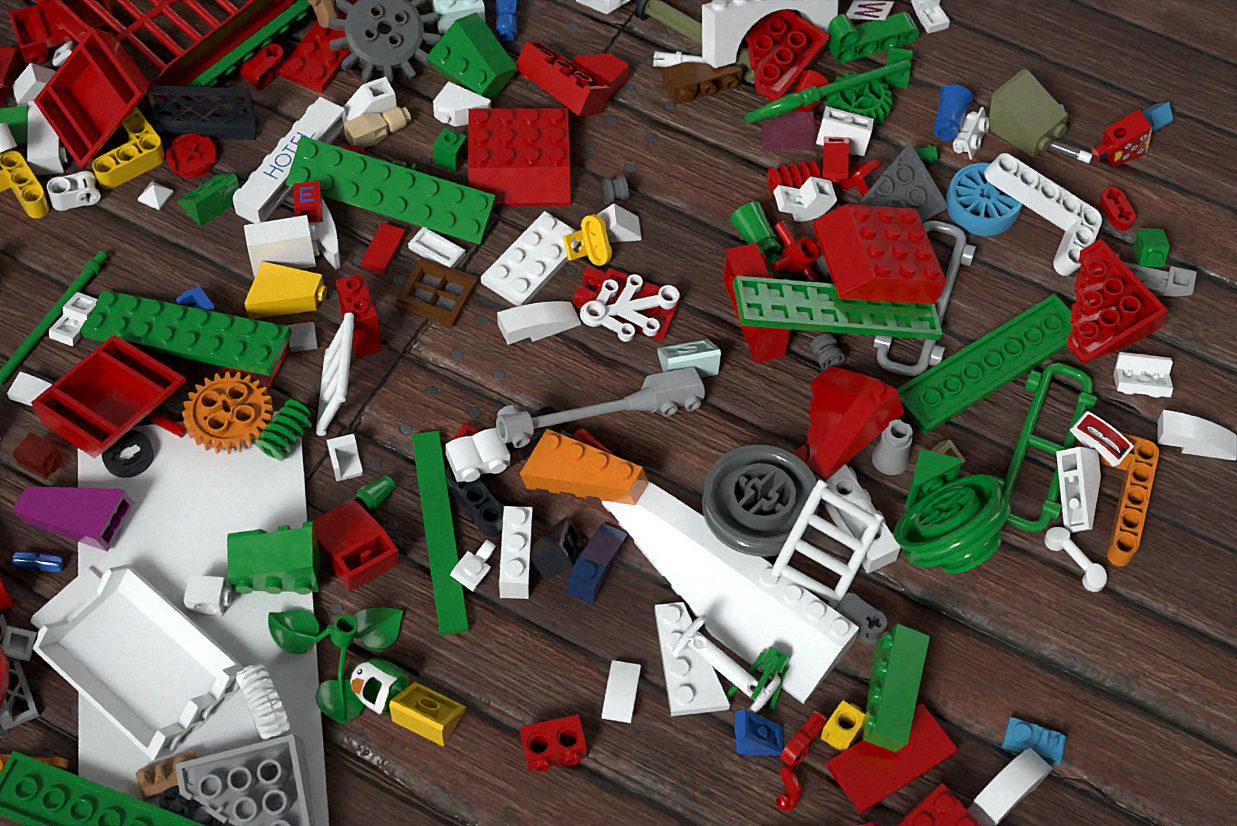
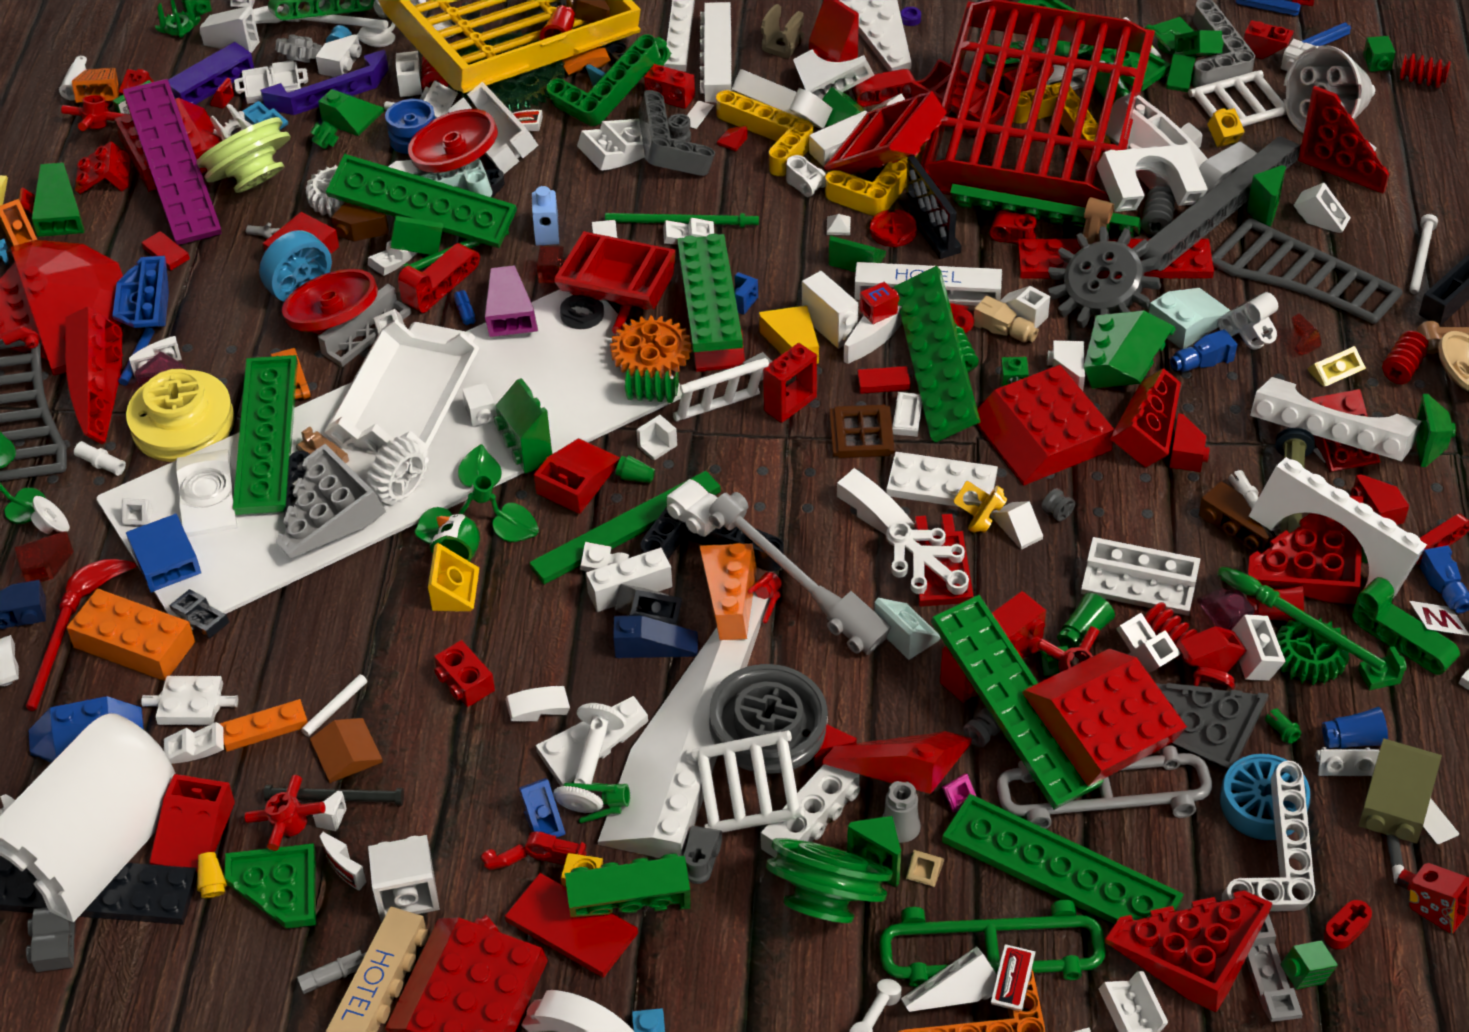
camera: 70 degrees right, 10 degrees down
none -> white brick [1081,537,1200,616]

